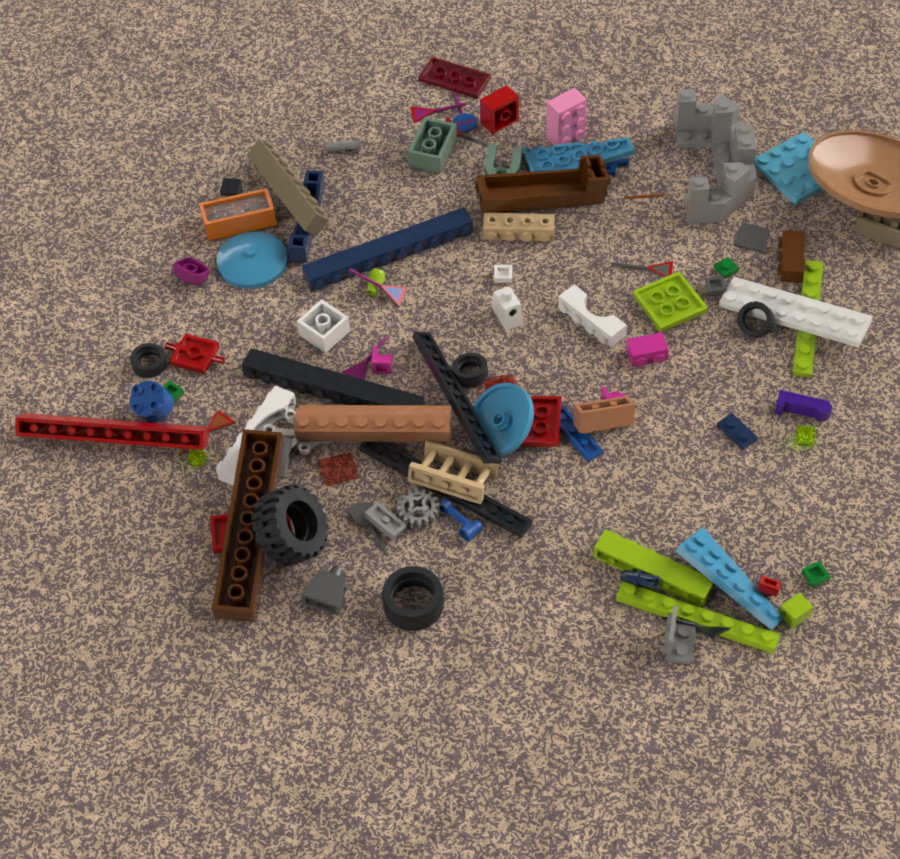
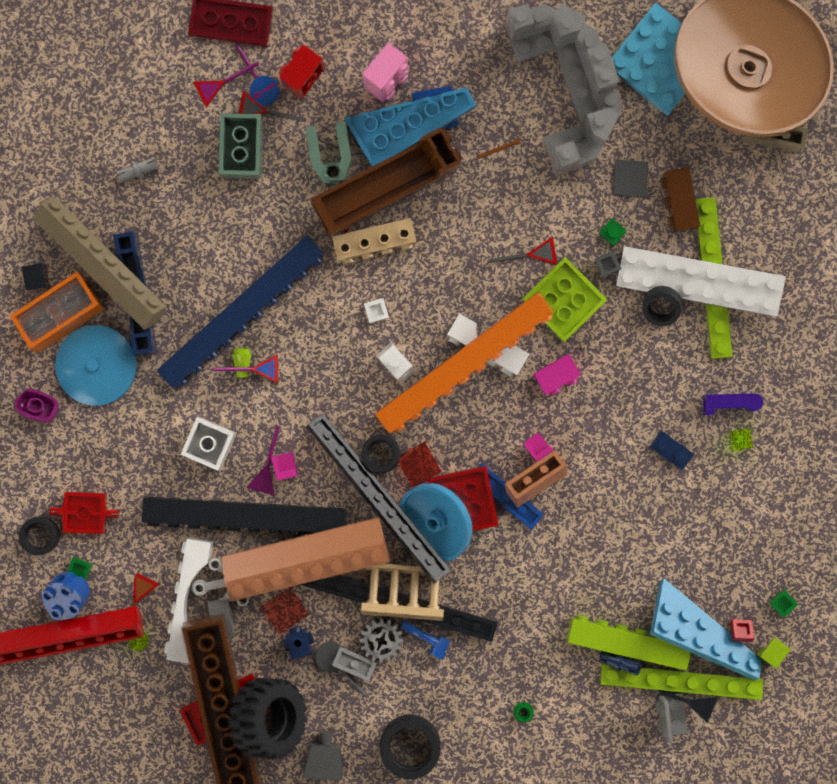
camera: 20 degrees left, 35 degrees up
none -> dark blue brick [283,626,314,660]
none -> orange brick [375,291,553,434]
none -> green plate [513,702,534,723]

